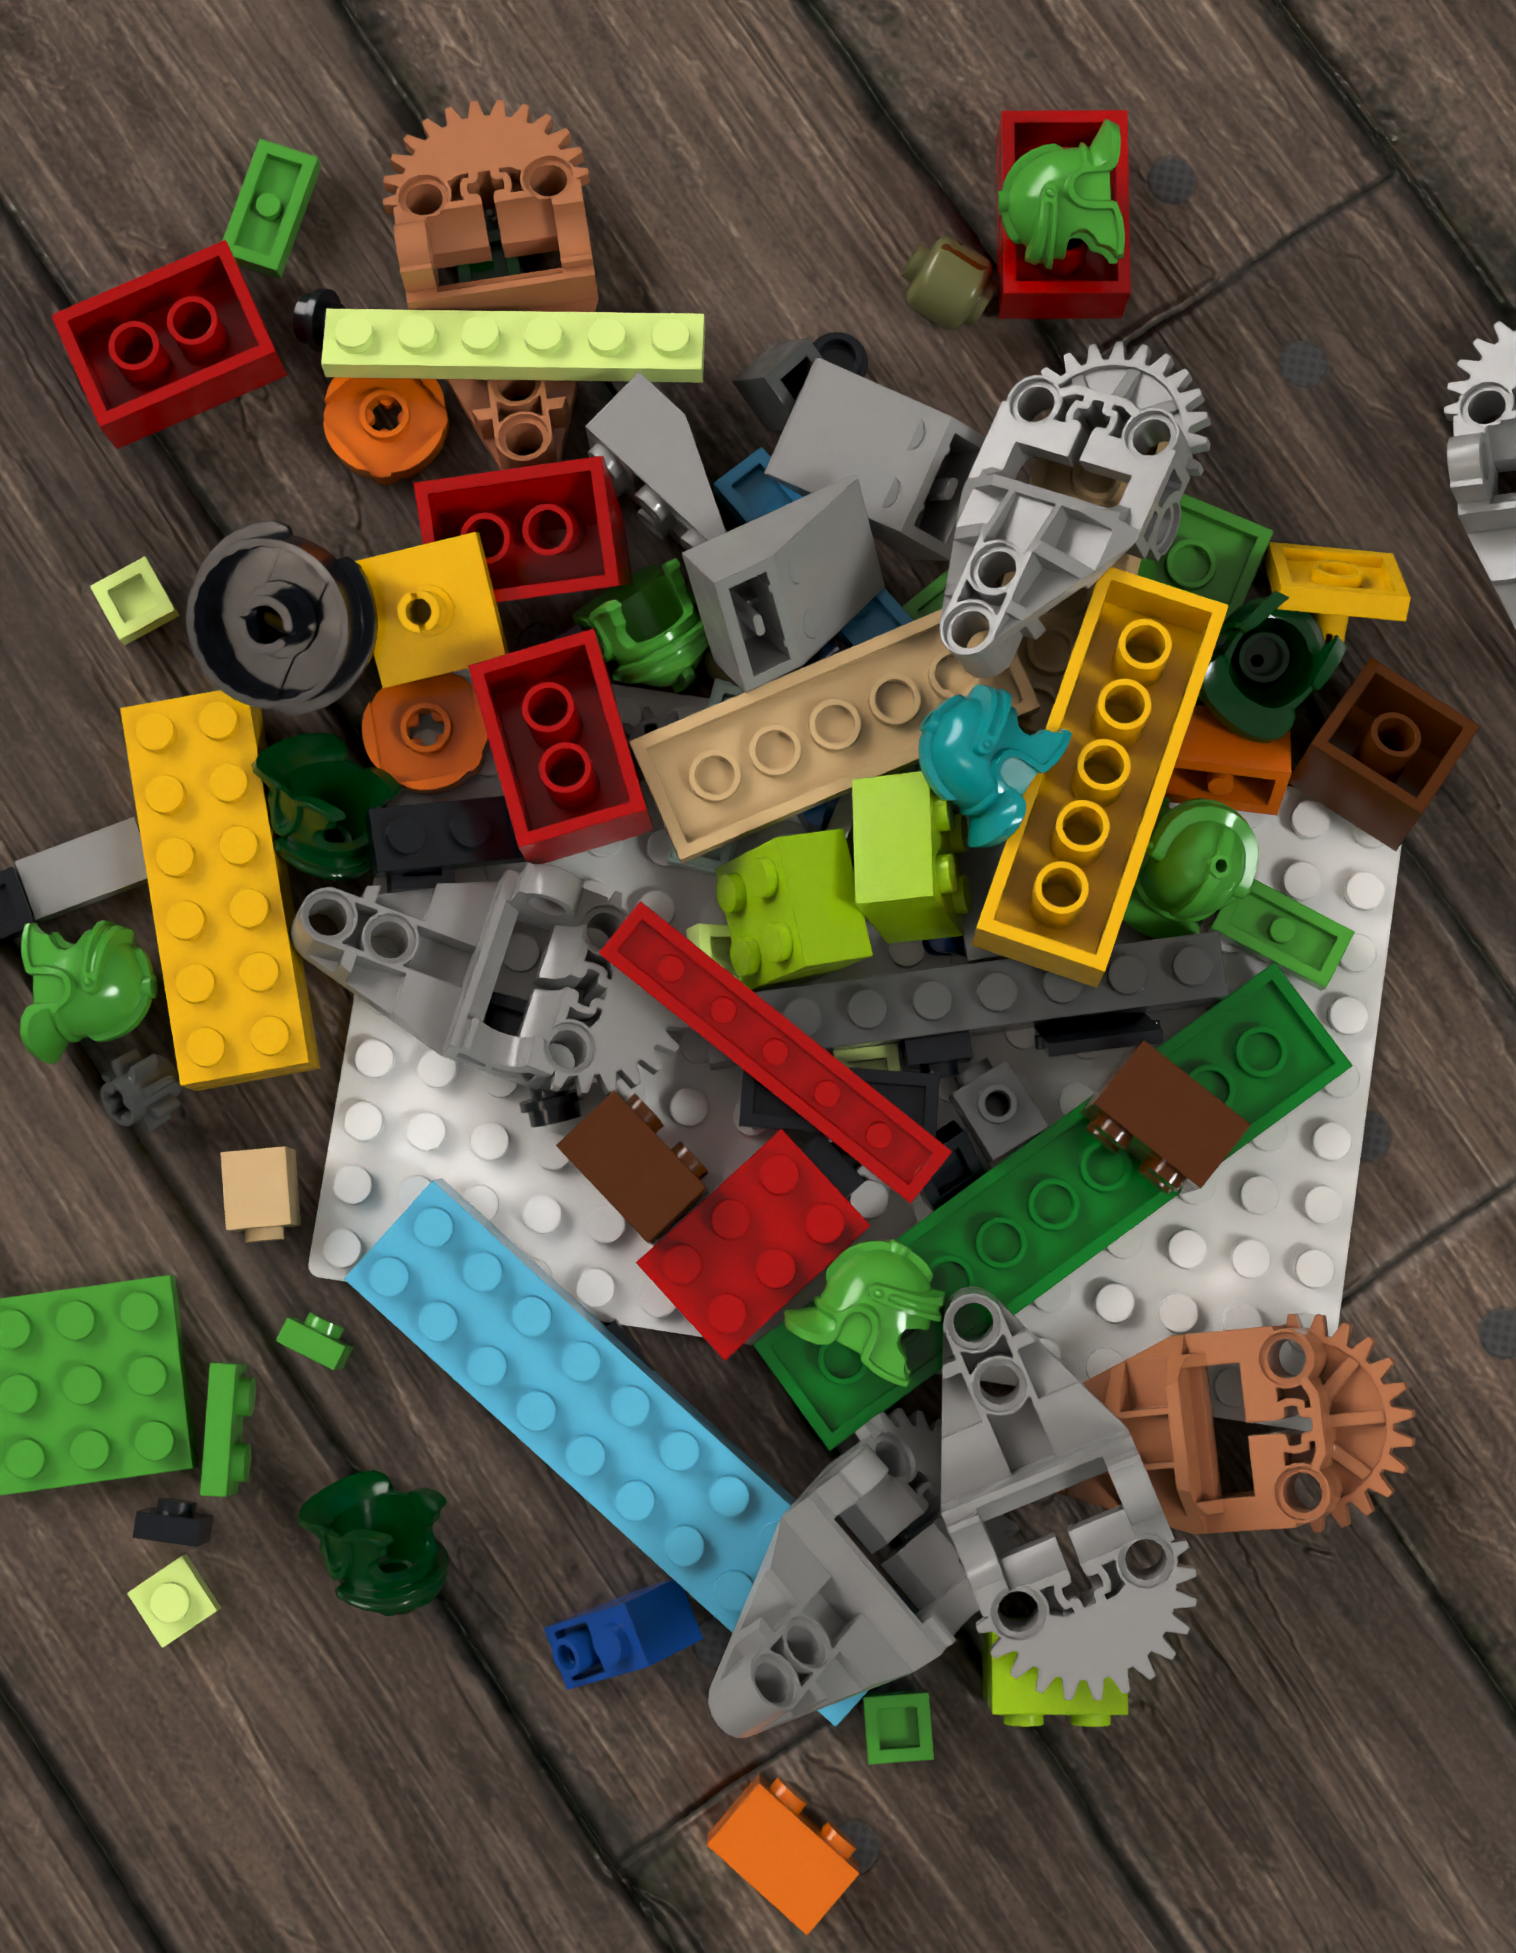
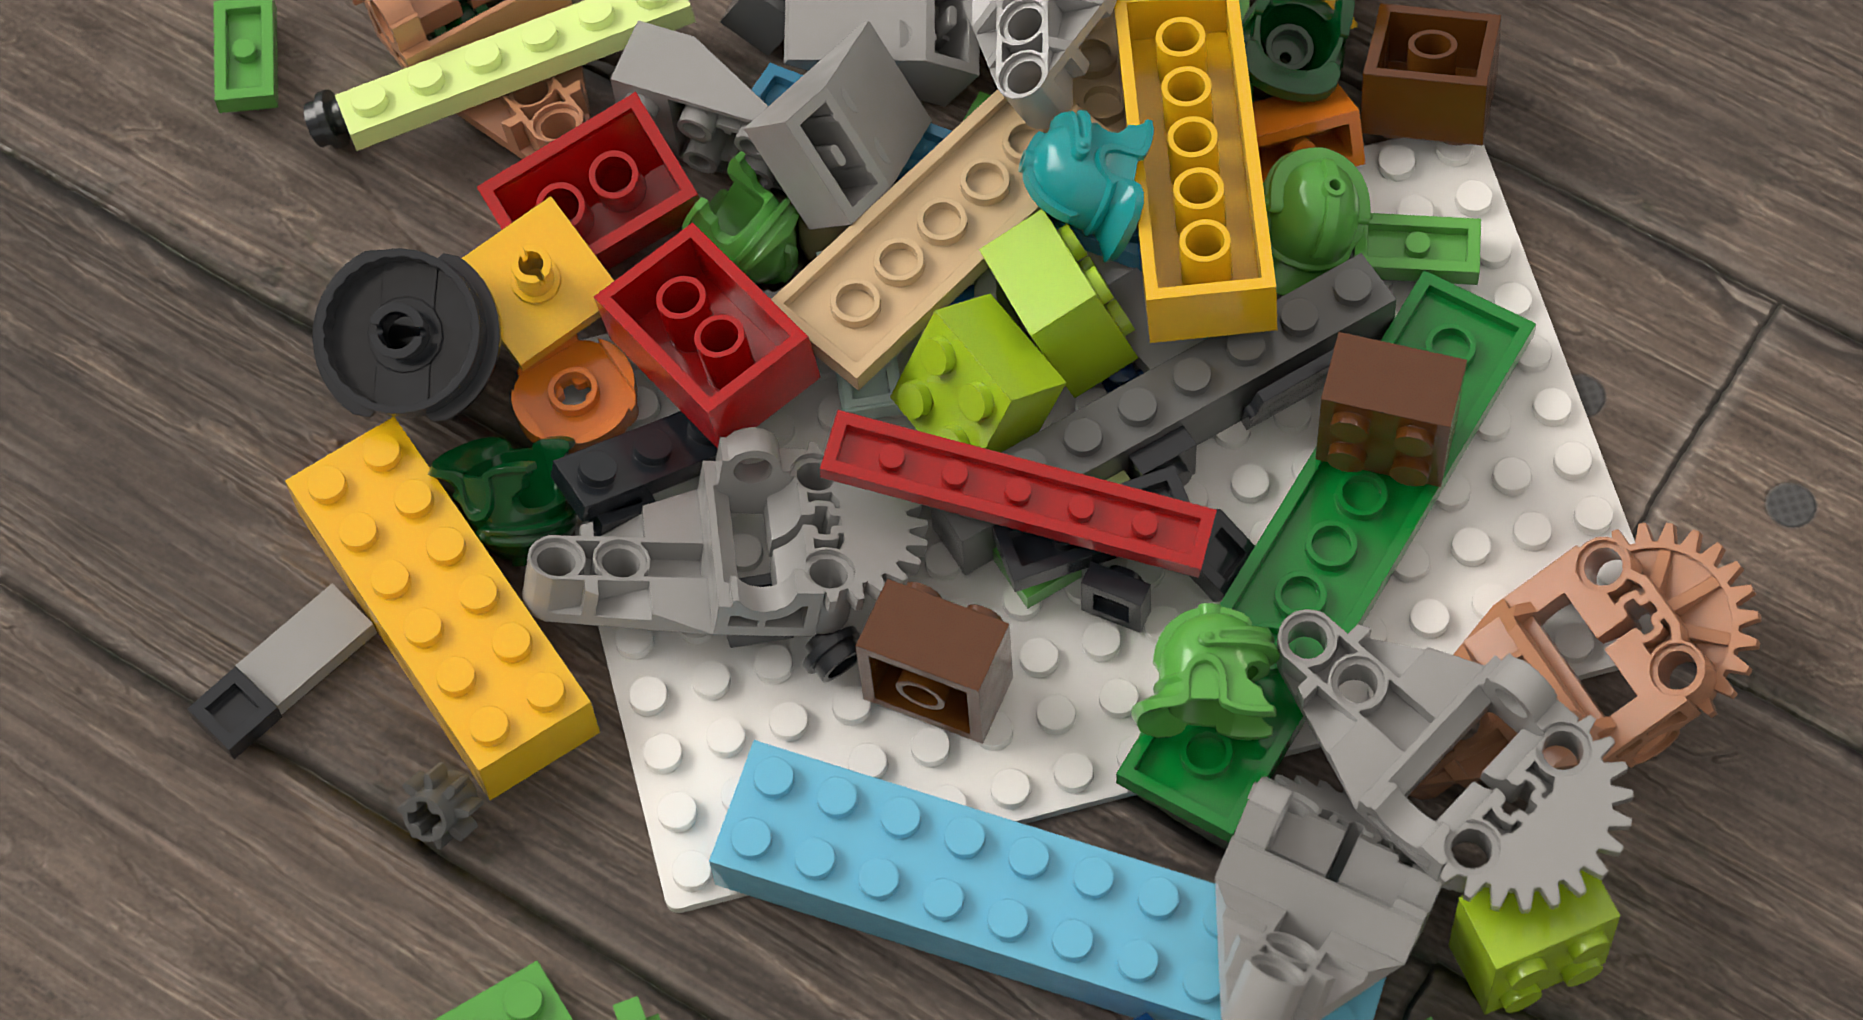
camera: 20 degrees left, 20 degrees down
bright green helmet [20,920,158,1064] -> none
red brick [51,240,287,449] -> none
yellowish green plate [90,556,180,645] -> none
tan brick [220,1146,301,1243] -> none
bright green plate [276,1311,354,1370] -> none
orange plate [323,377,450,485] -> none
red brick [636,1128,871,1360] -> none
dark grey brick [948,1058,1049,1163] -> none

